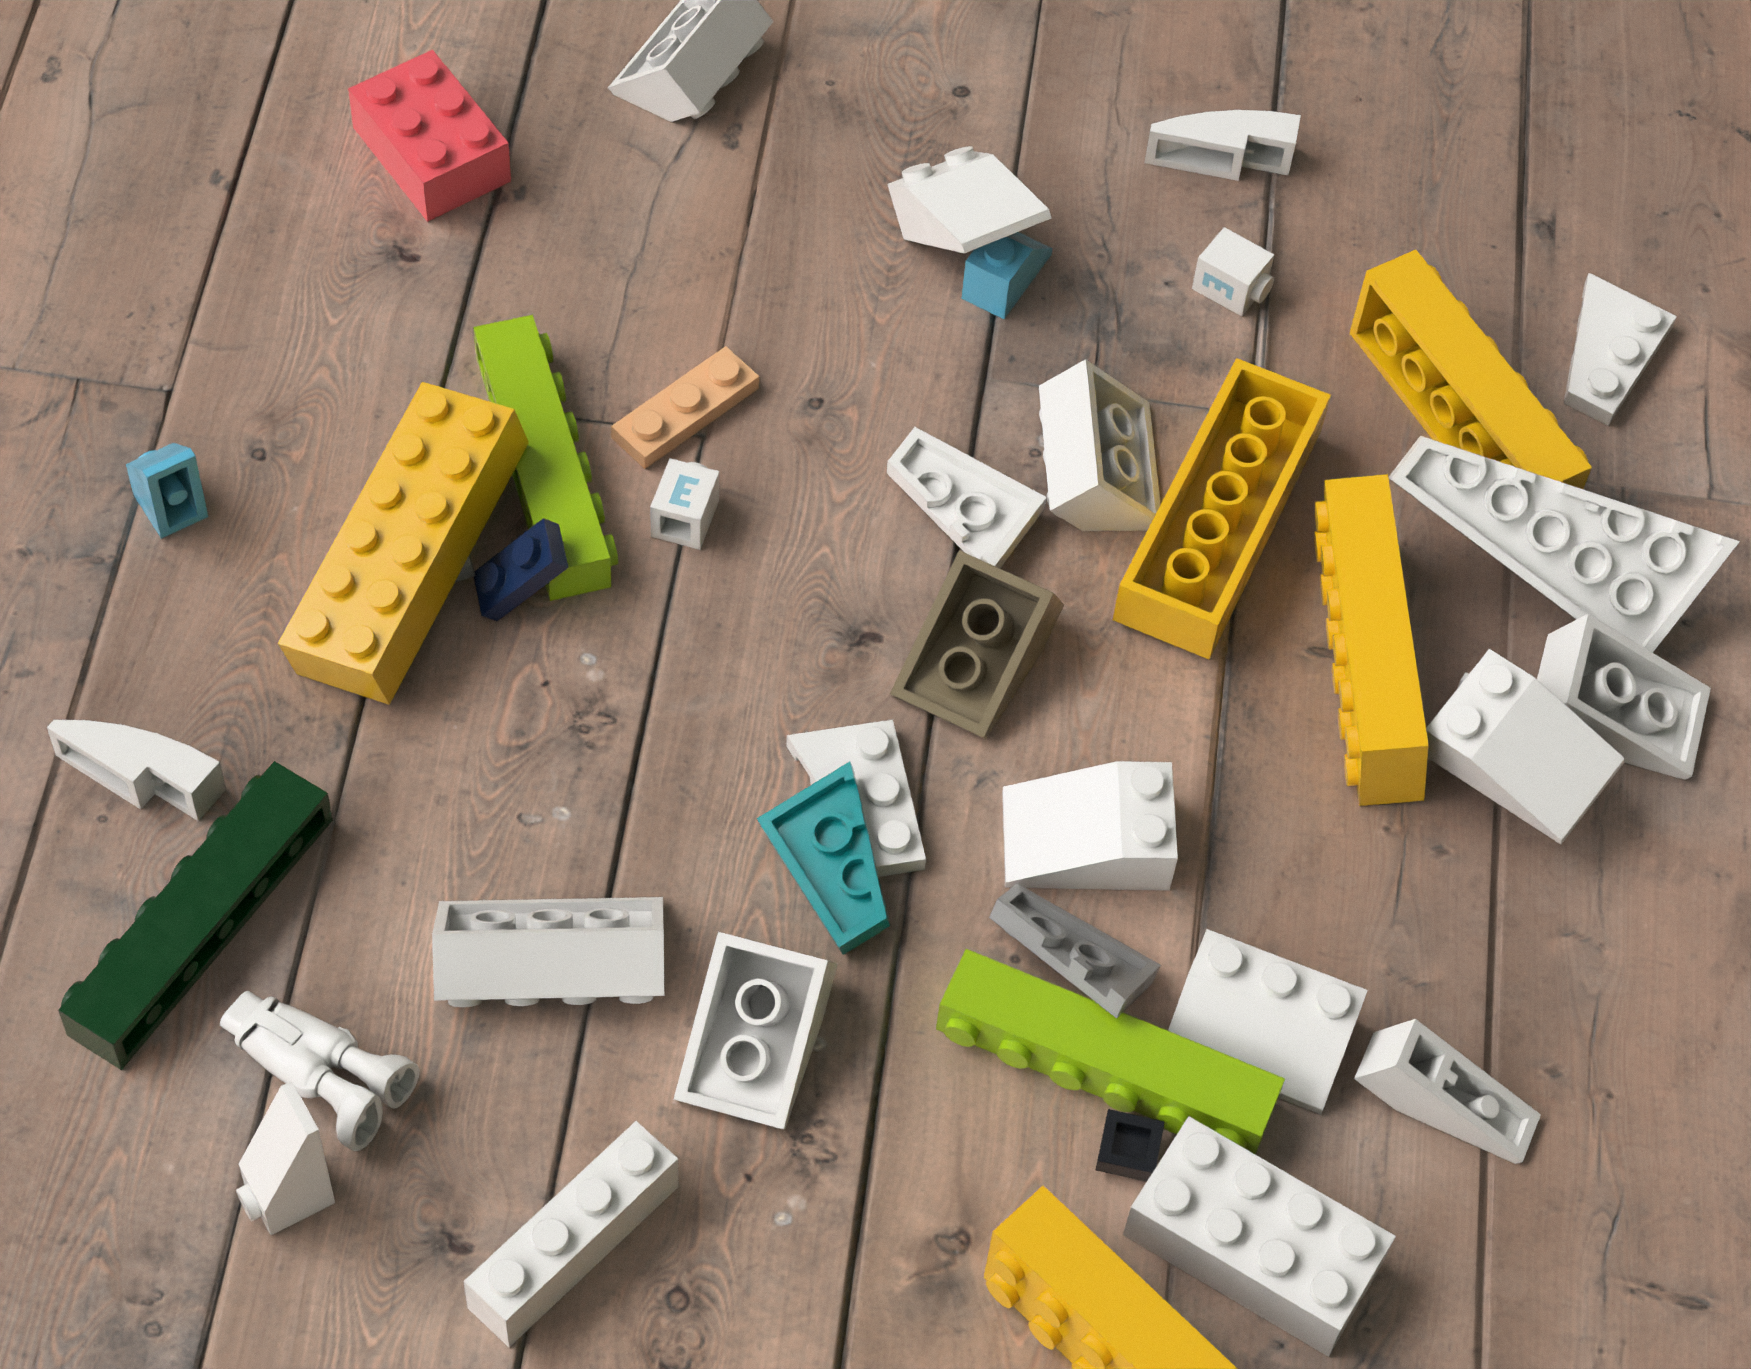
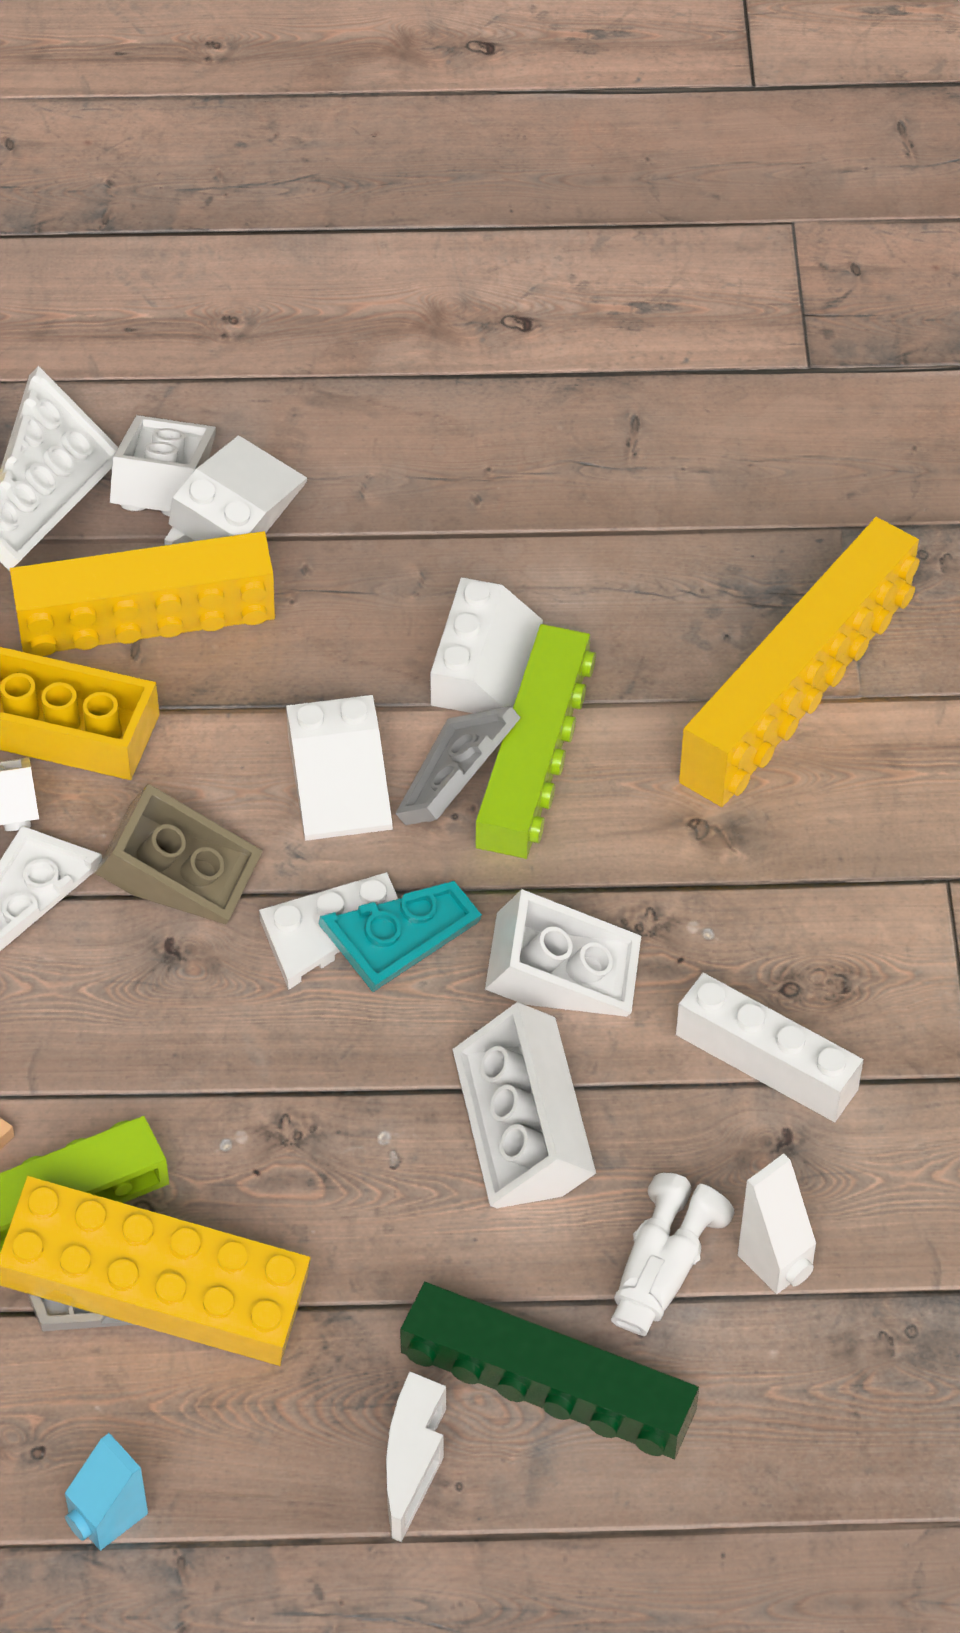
camera: 95 degrees left, 5 degrees down
dark blue plate [474,518,569,621] -> none
white brick [650,458,719,550] -> none
black plate [1095,1109,1165,1182] -> none
white brick [1123,1116,1396,1357] -> none
white slope [1354,1019,1541,1164] -> none

